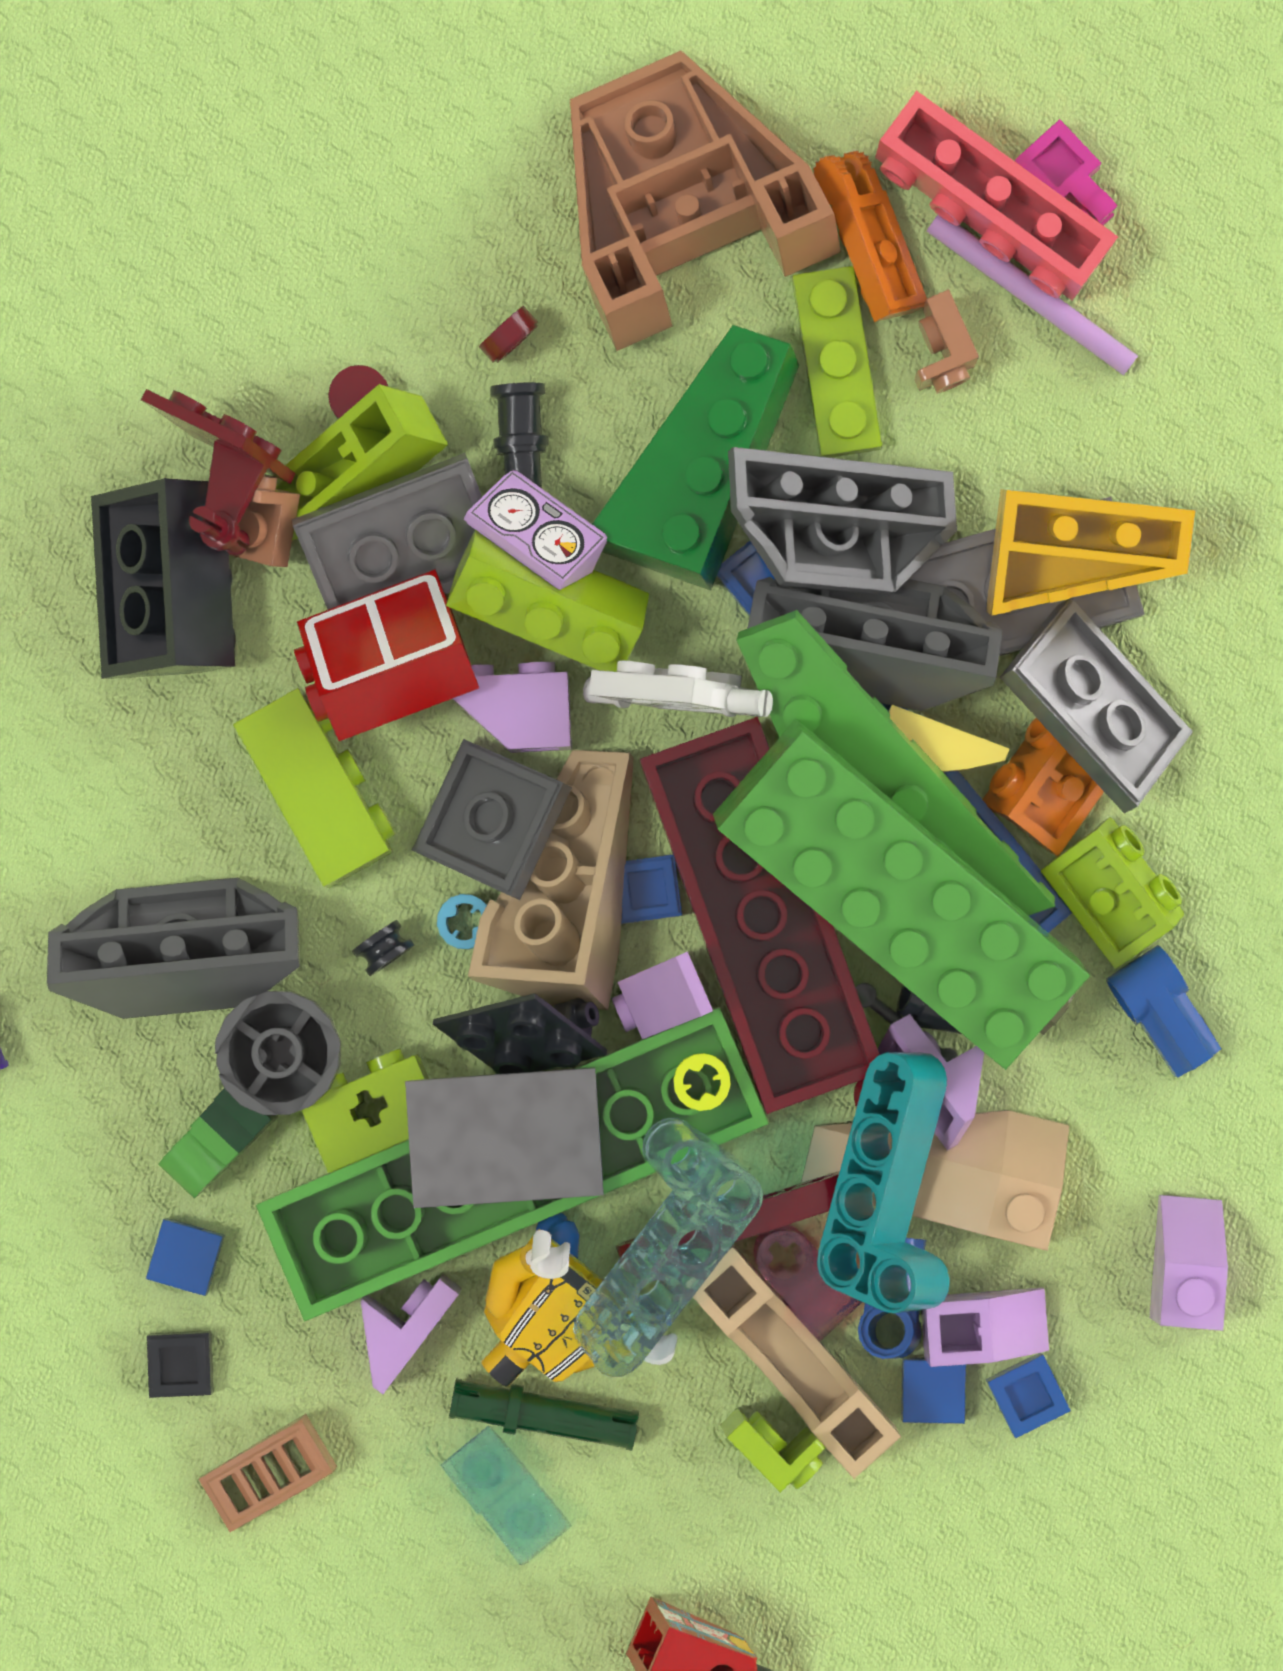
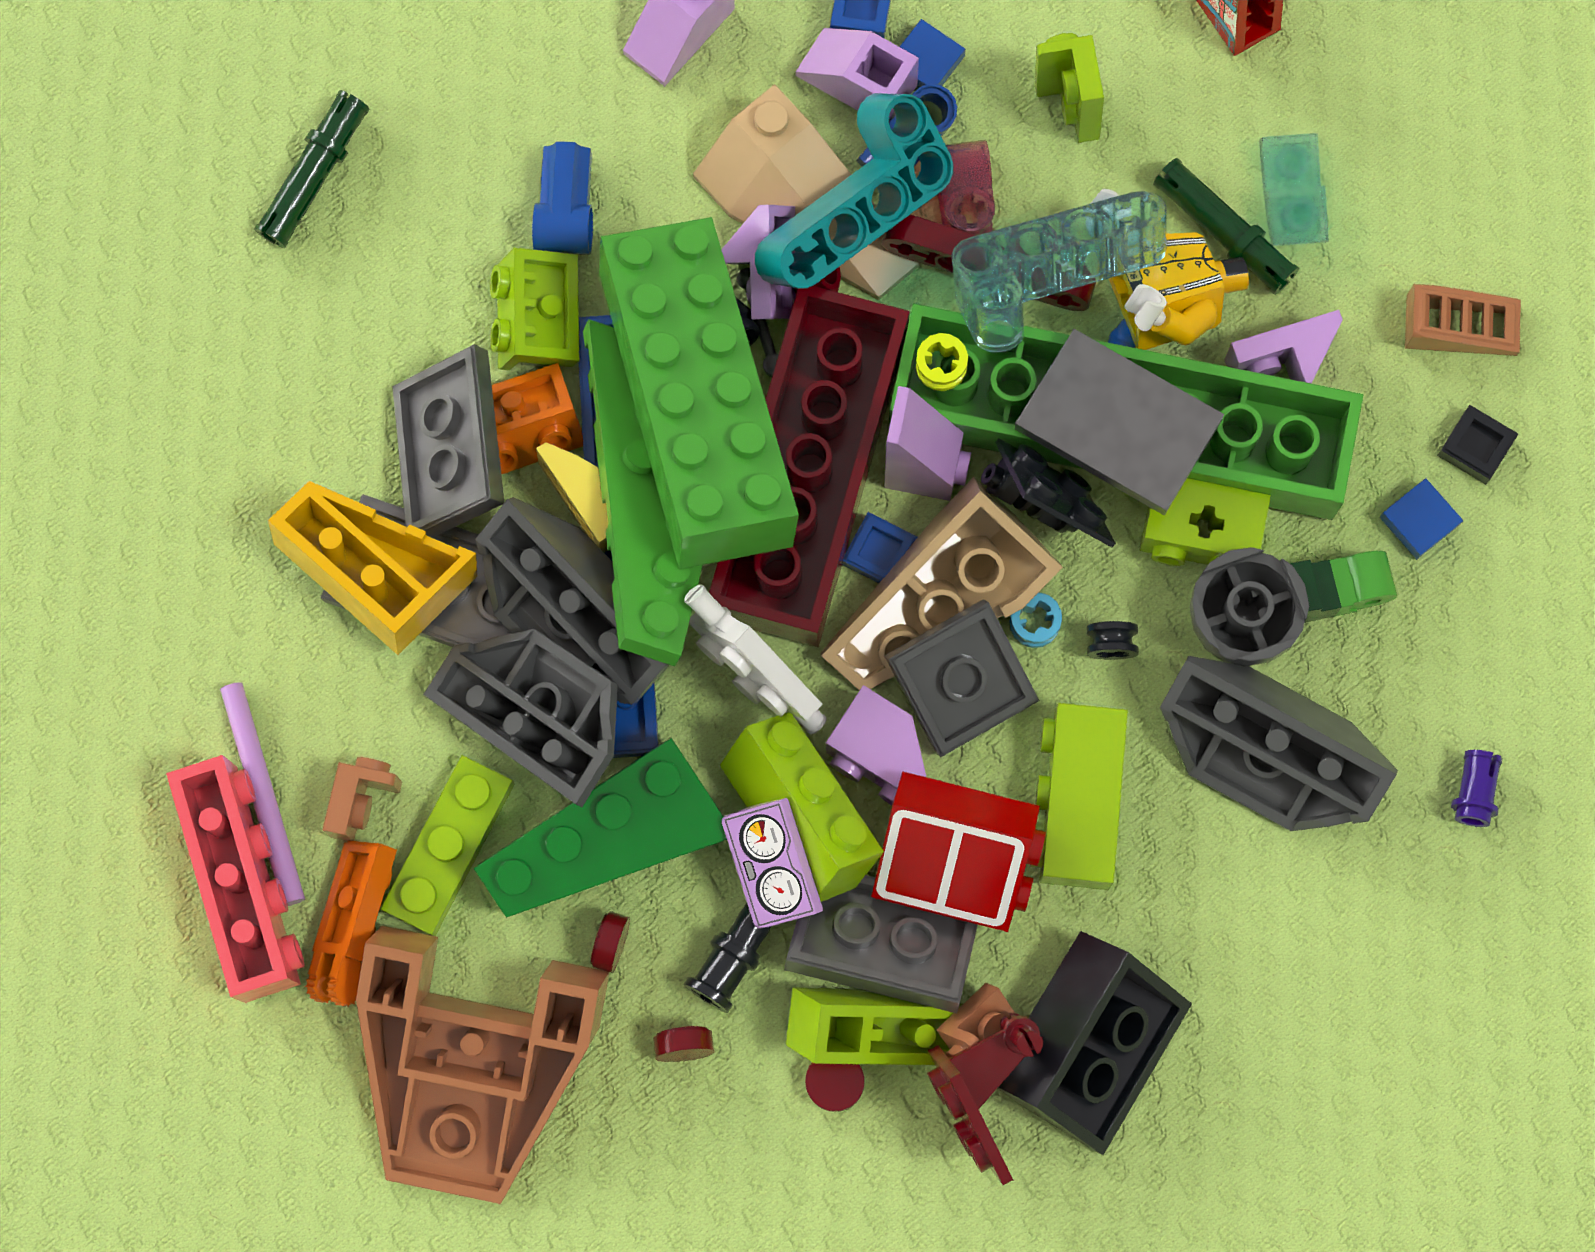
camera: 145 degrees left, 10 degrees down
tan arch [685,1243,901,1479] -> none
dark pink plate [1014,119,1117,226] -> none
none -> dark red tile [591,911,630,973]

